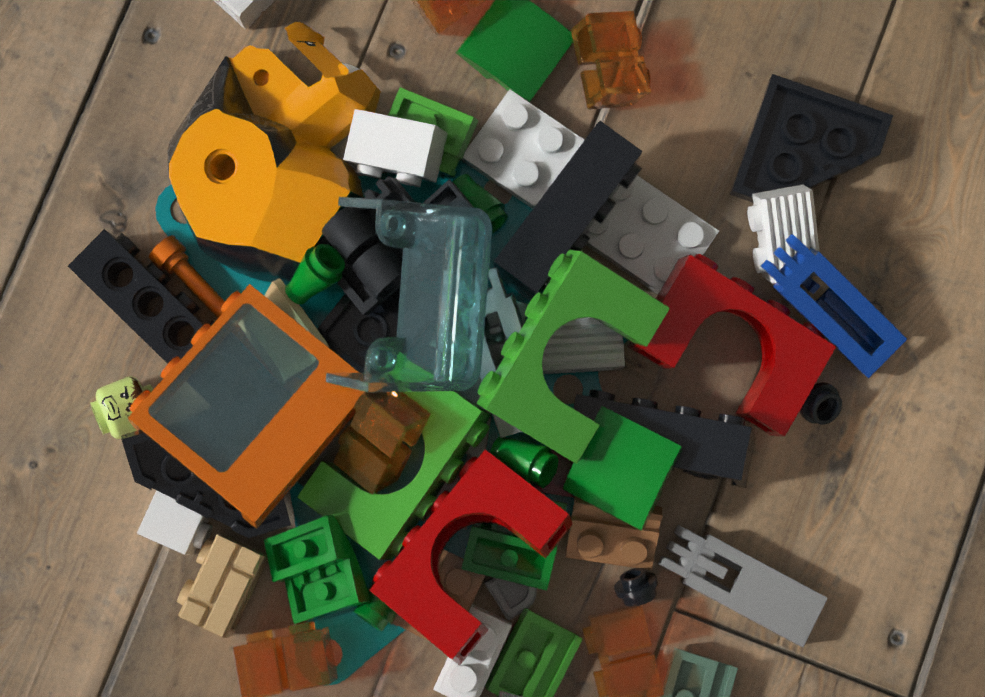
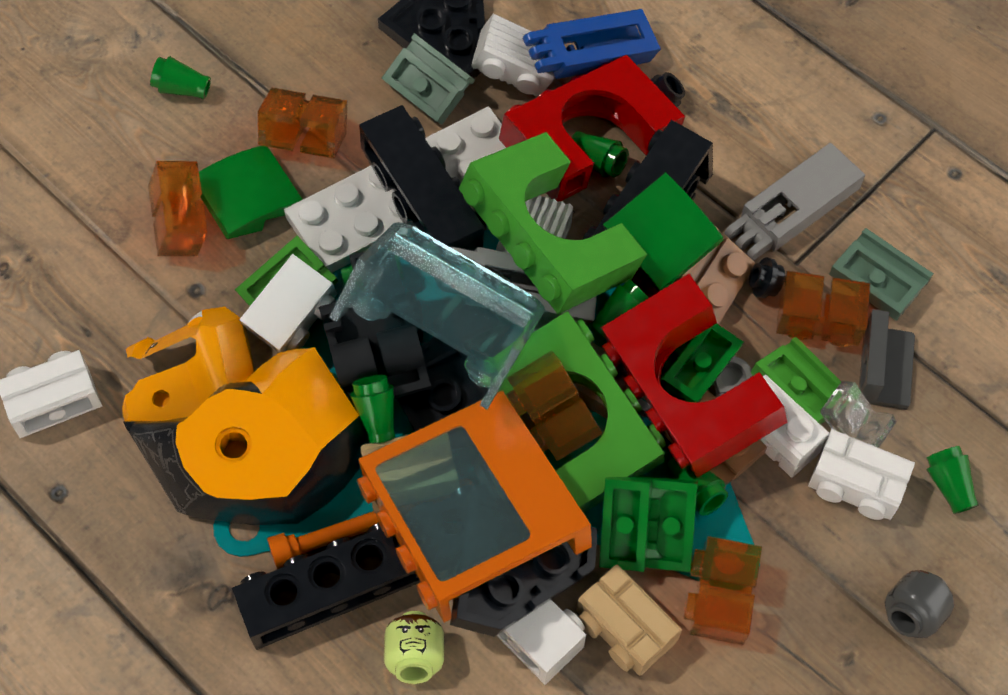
camera: 70 degrees left, 20 degrees down
none -> sand green plate [381,33,475,125]
none -> green cone [571,131,629,178]

